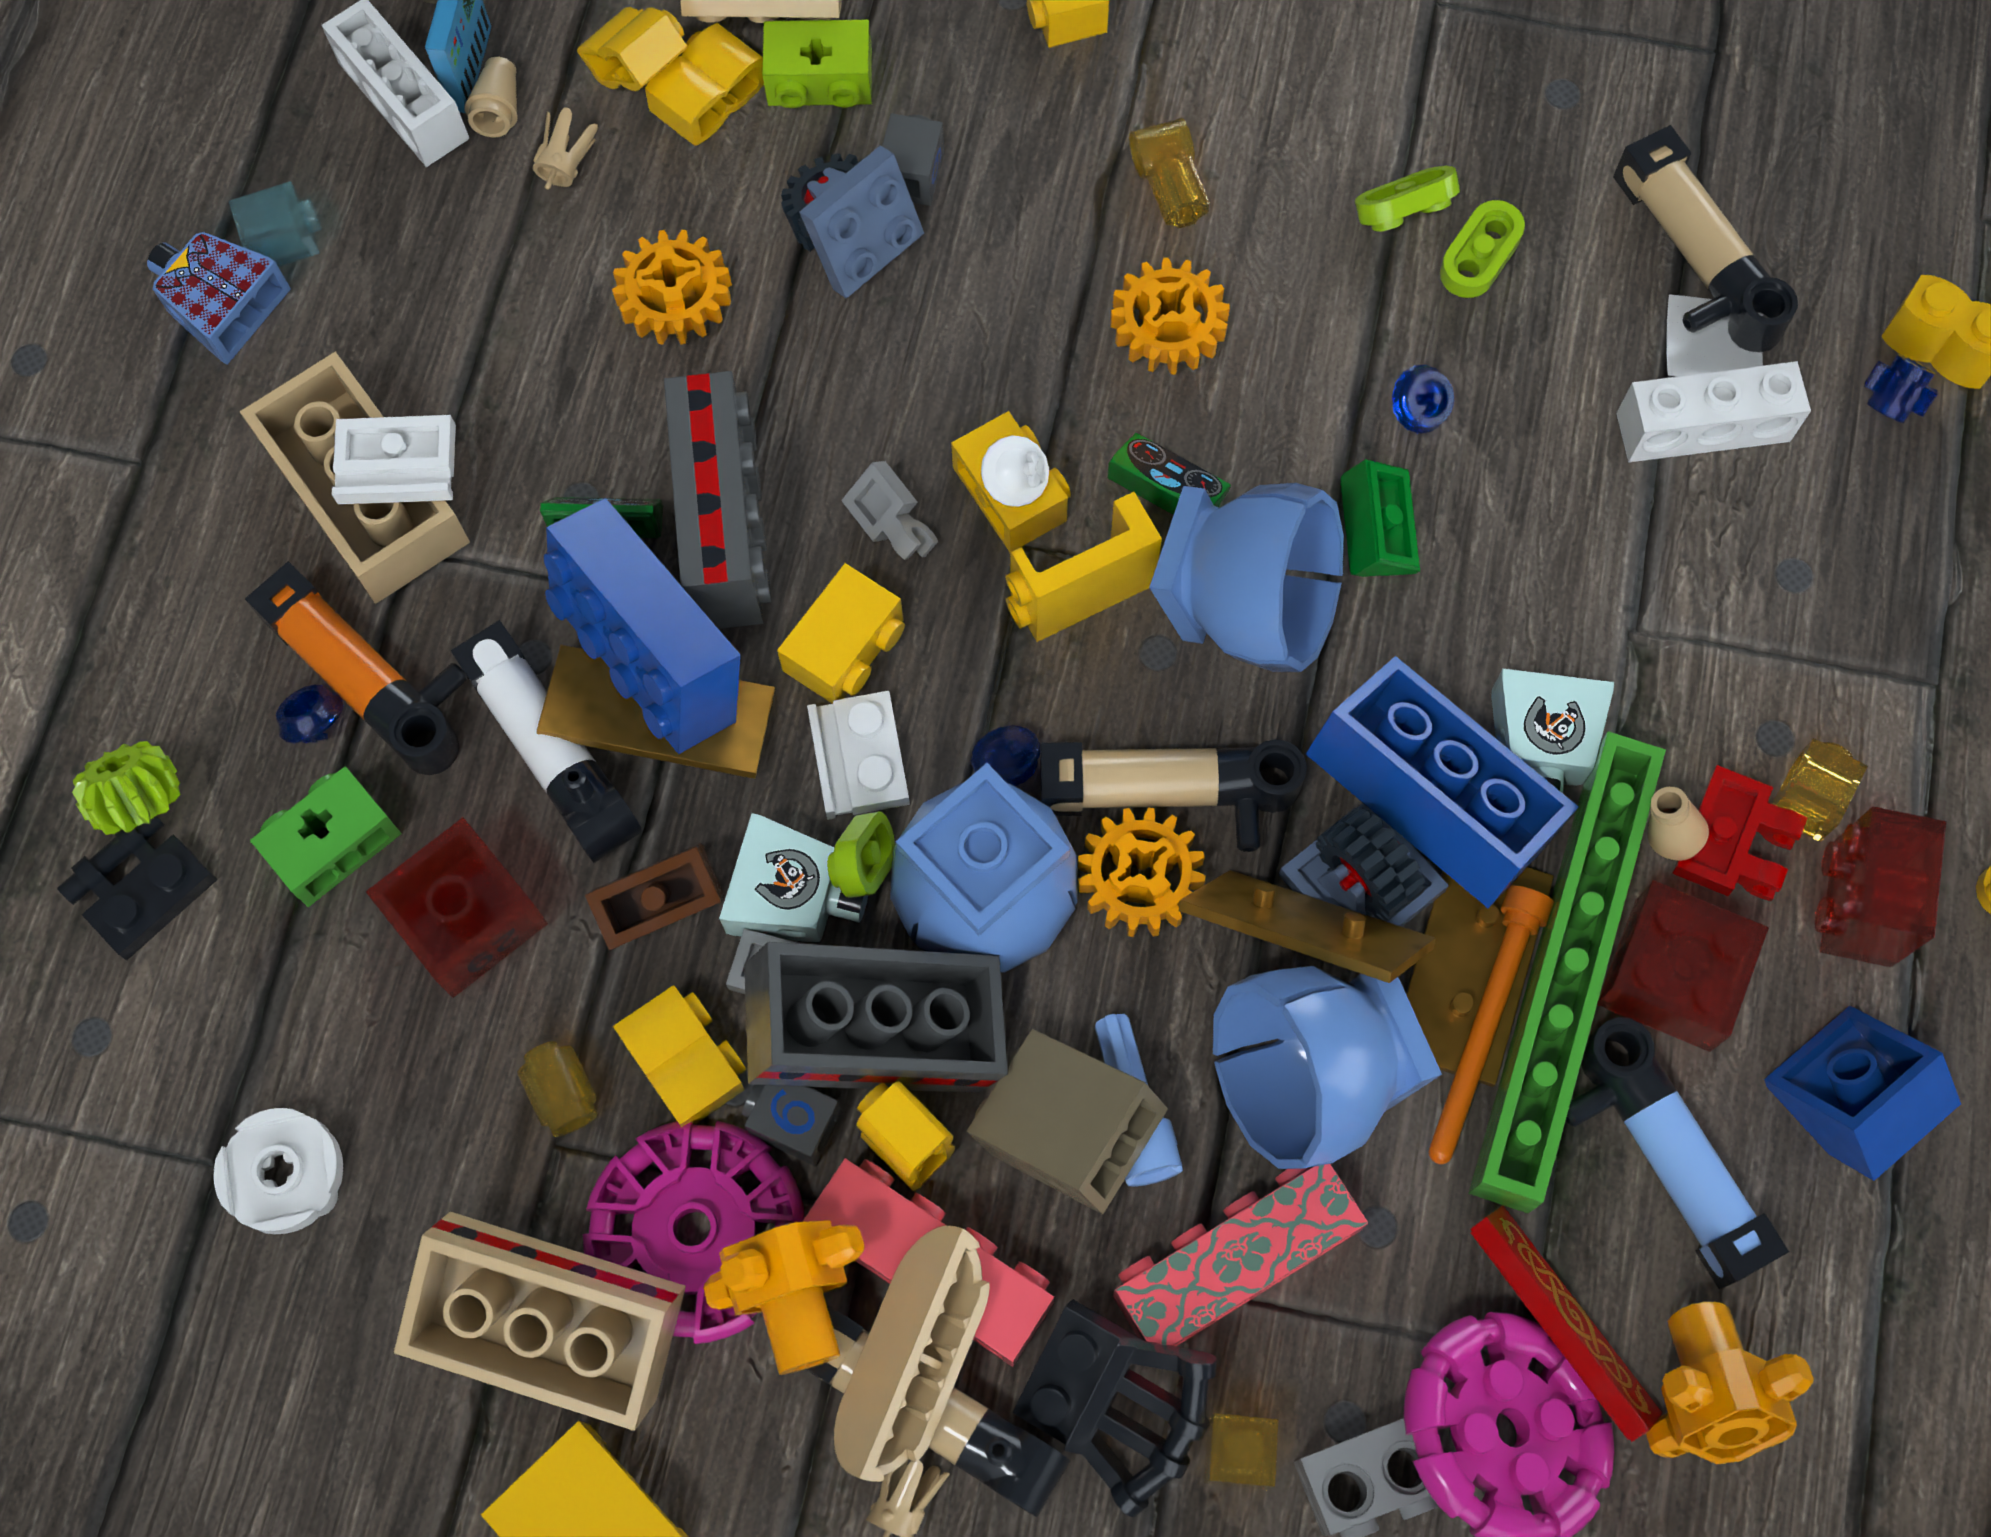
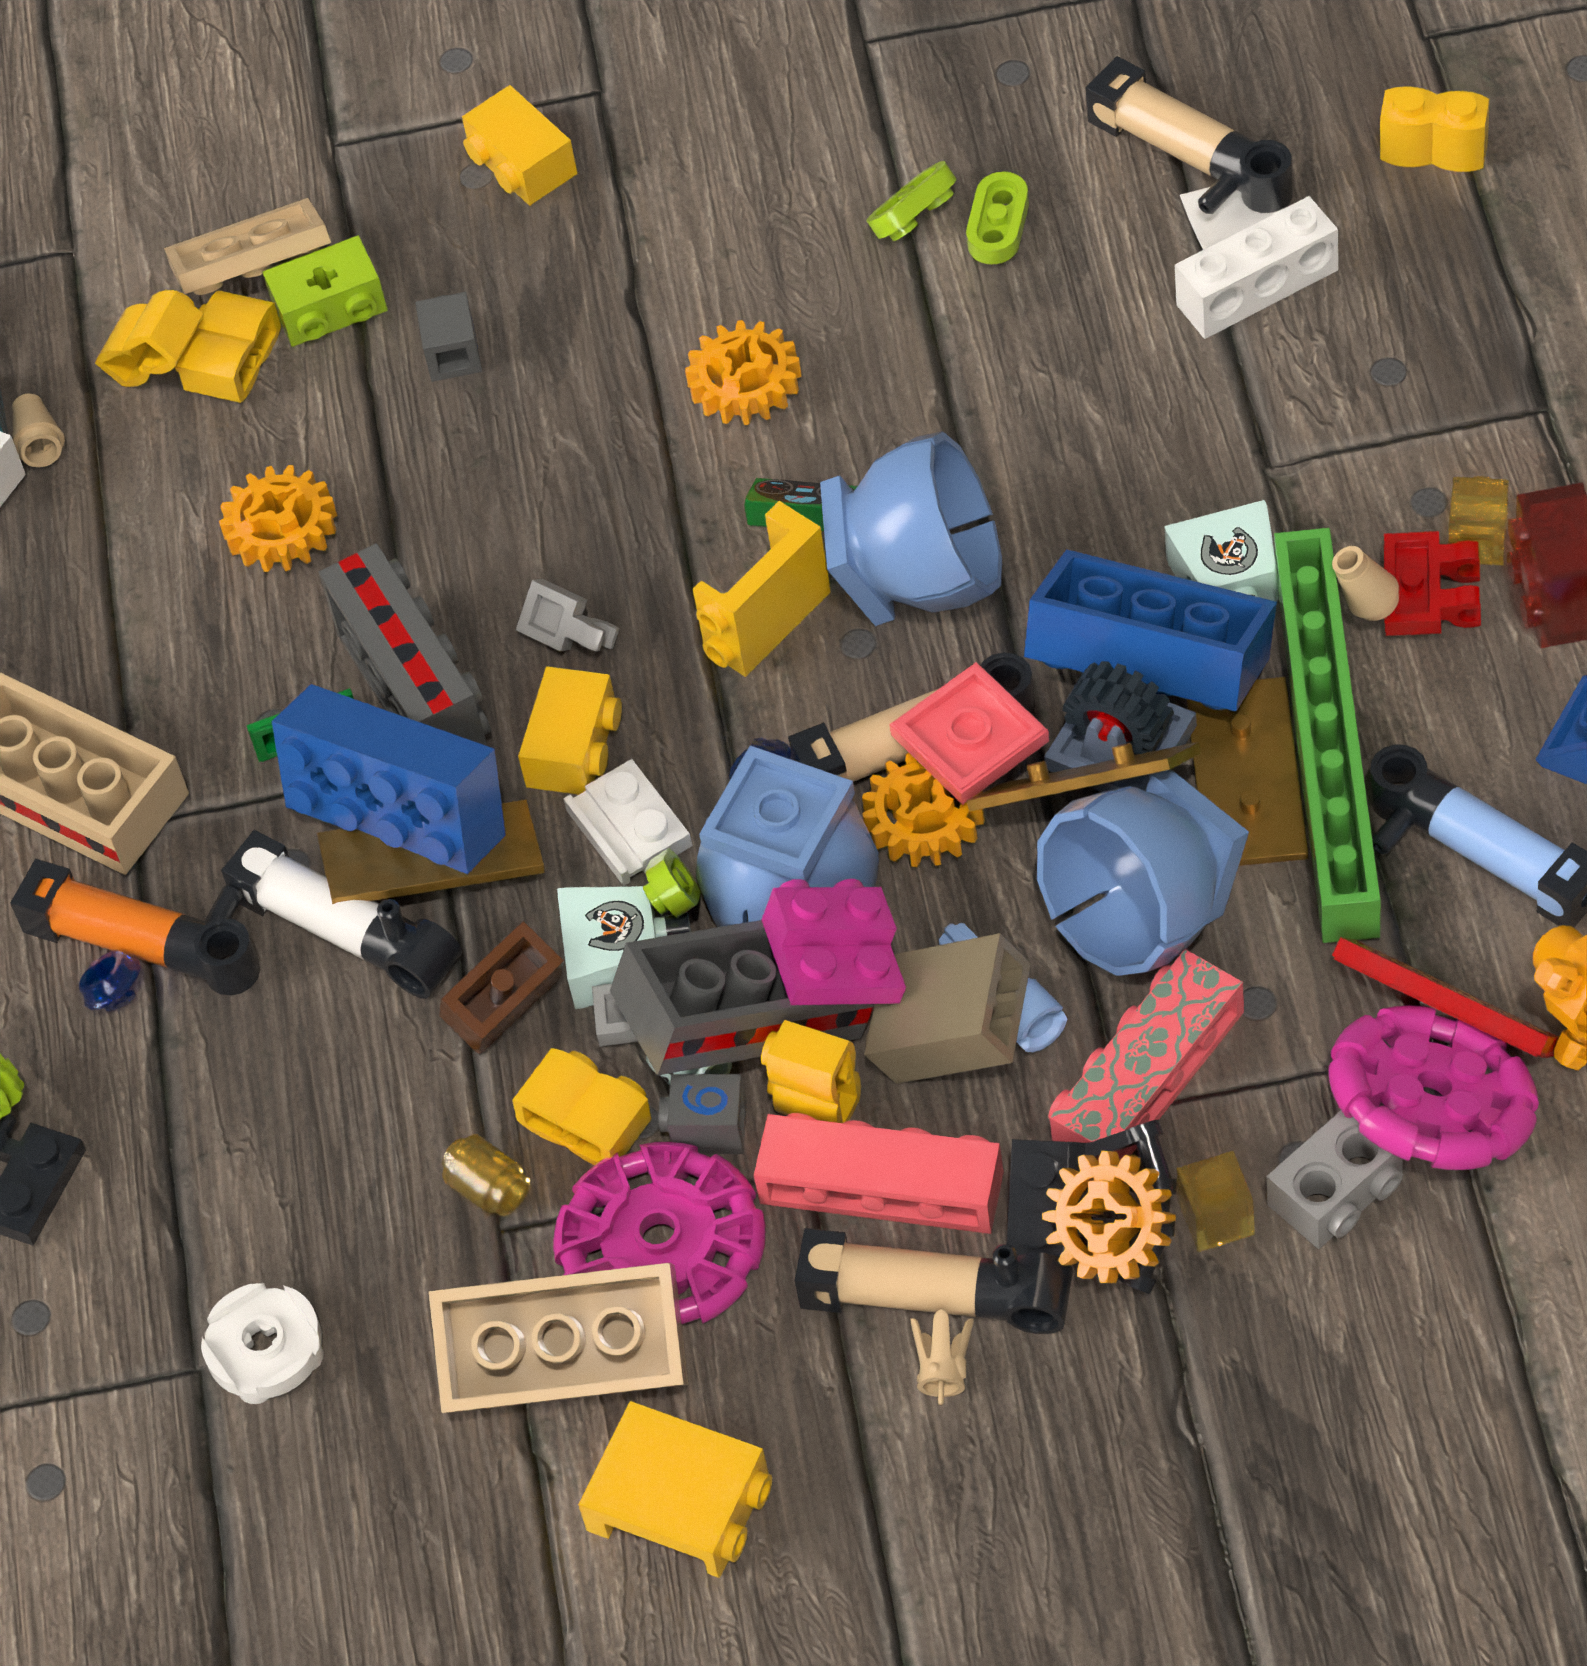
camera: 15 degrees left, 15 degrees down
bright green brick [250,766,402,907] -> none
white plate [332,415,456,505] -> none
clear red brick [365,817,548,998] -> none
tan piece [533,107,598,190] -> none
light orange piece [703,1220,865,1375] -> none
sand blue plate [781,145,924,299] -> none
tan brick [834,1226,990,1482] -> none
yellow brick [951,411,1071,552] -> none
white hat [981,435,1049,507] -> none
clear yellow piece [1129,118,1210,229] -> none
green slope [1340,459,1420,577] -> none
clear blue hat [1392,364,1455,434] -> none
orange piece [1429,885,1554,1164] -> none
clear red brick [1597,880,1769,1052] -> none
clear blue gear [1864,354,1938,423] -> none
none -> dark pink plate [761,879,906,1005]
none -> coral tile [890,662,1049,805]
none -> light orange gear [1042,1151,1176,1283]

